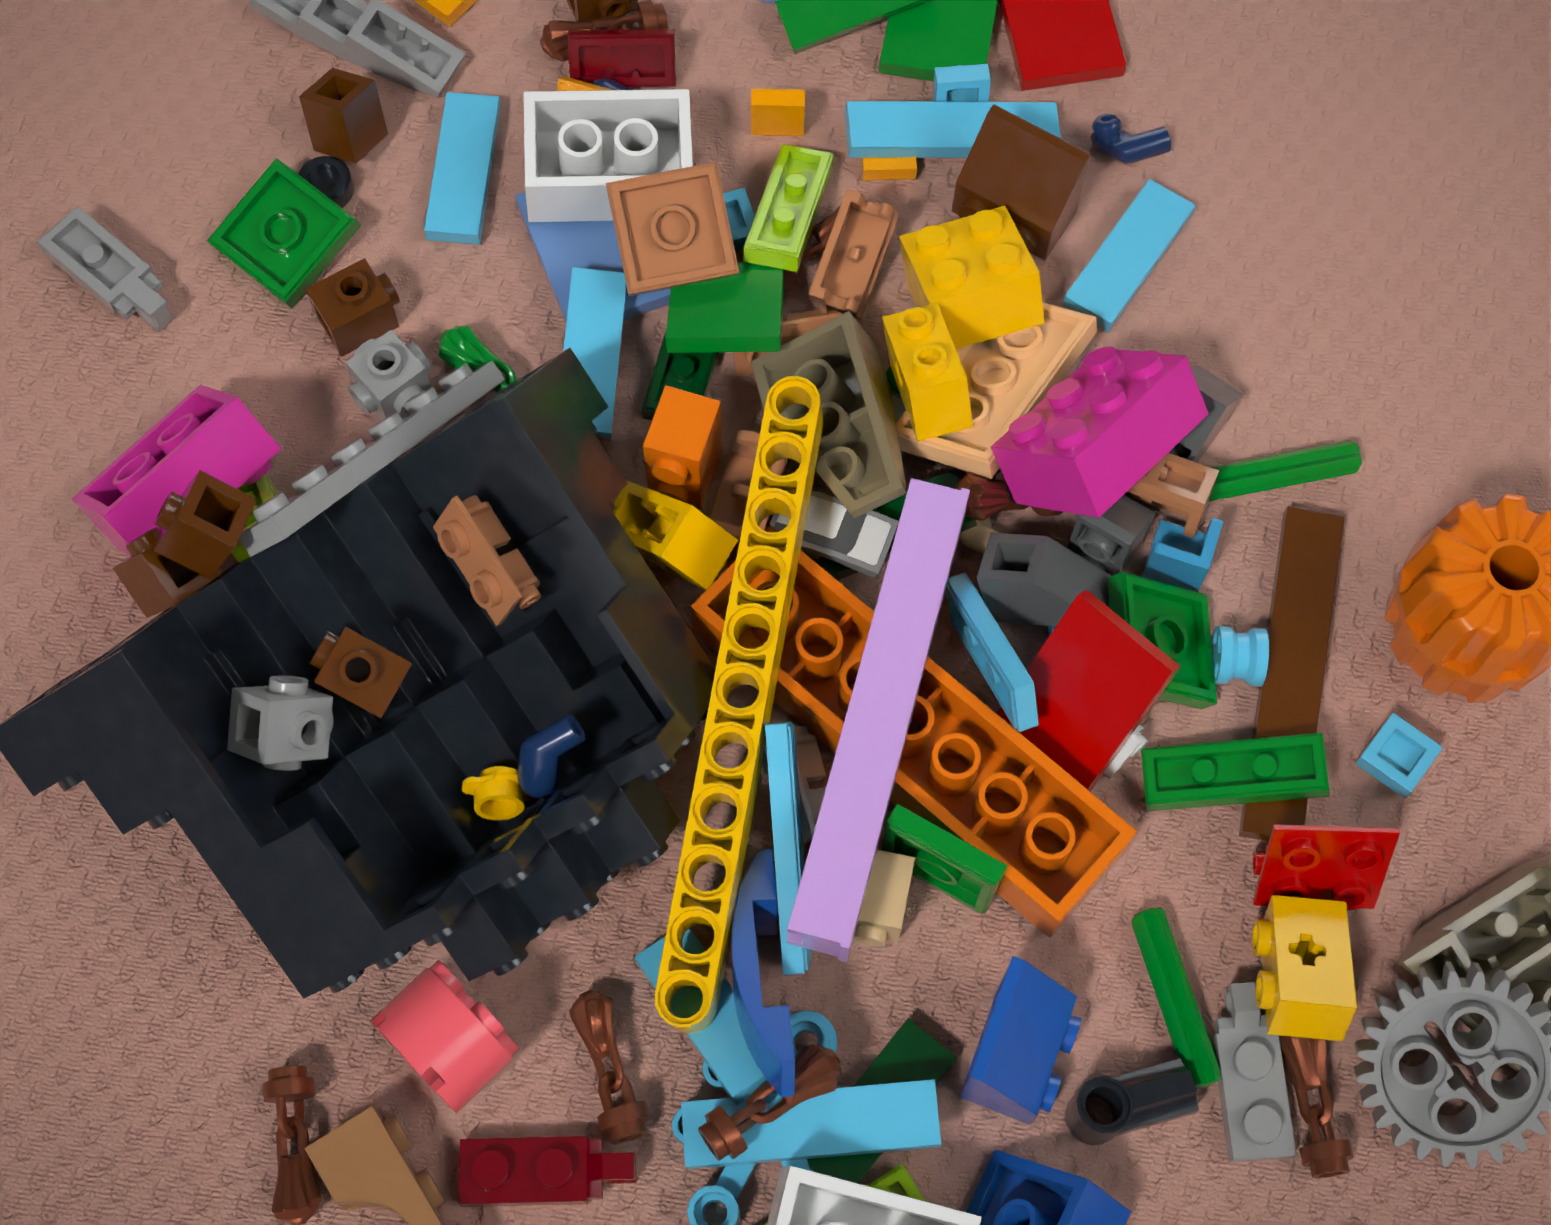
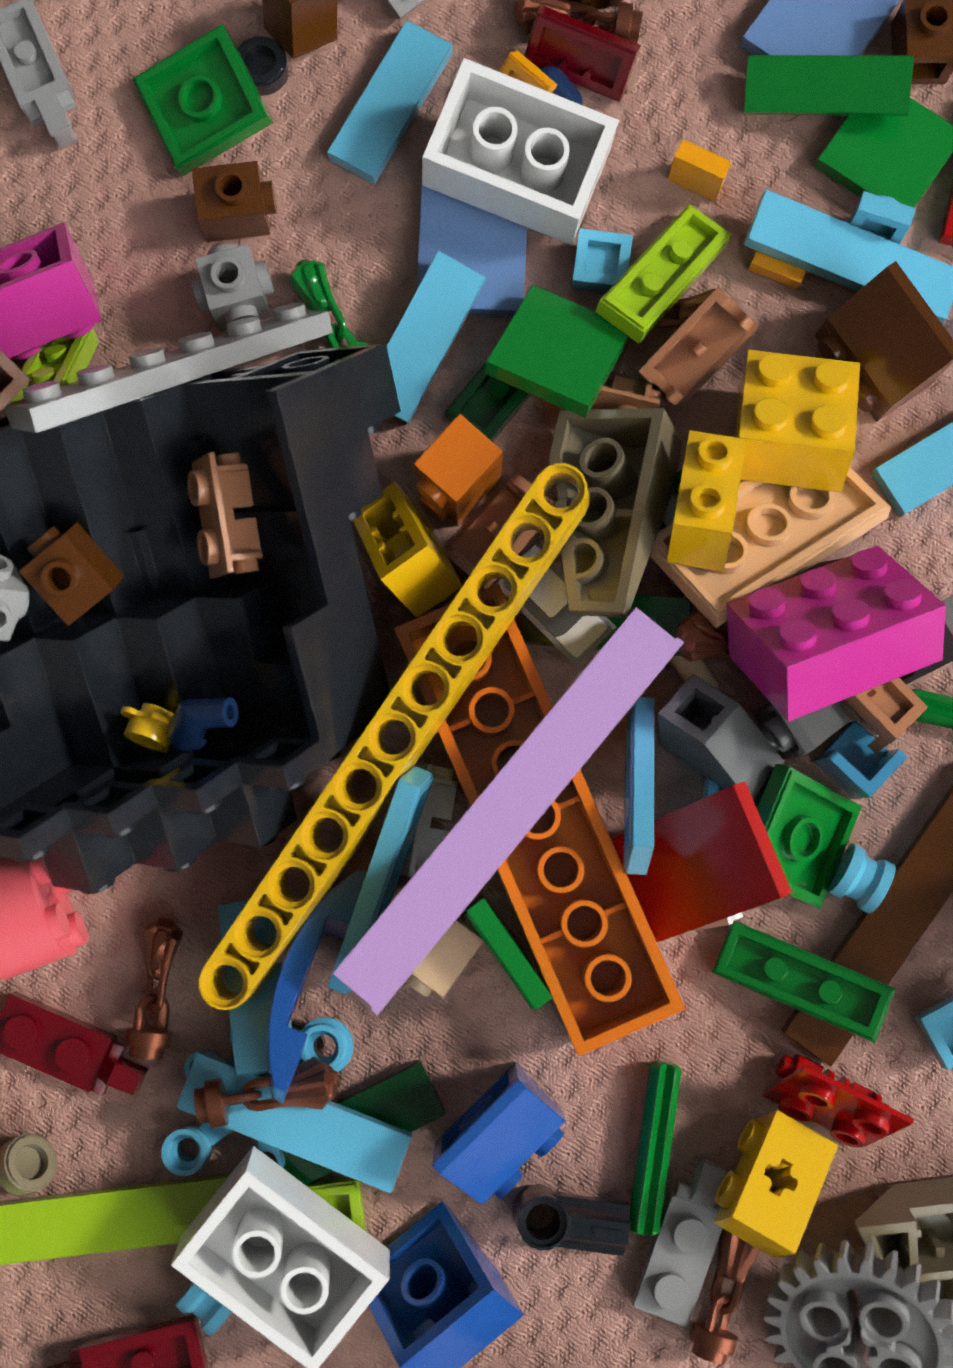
camera: 25 degrees right, 15 degrees up
nougat tile [606,162,739,297] -> none

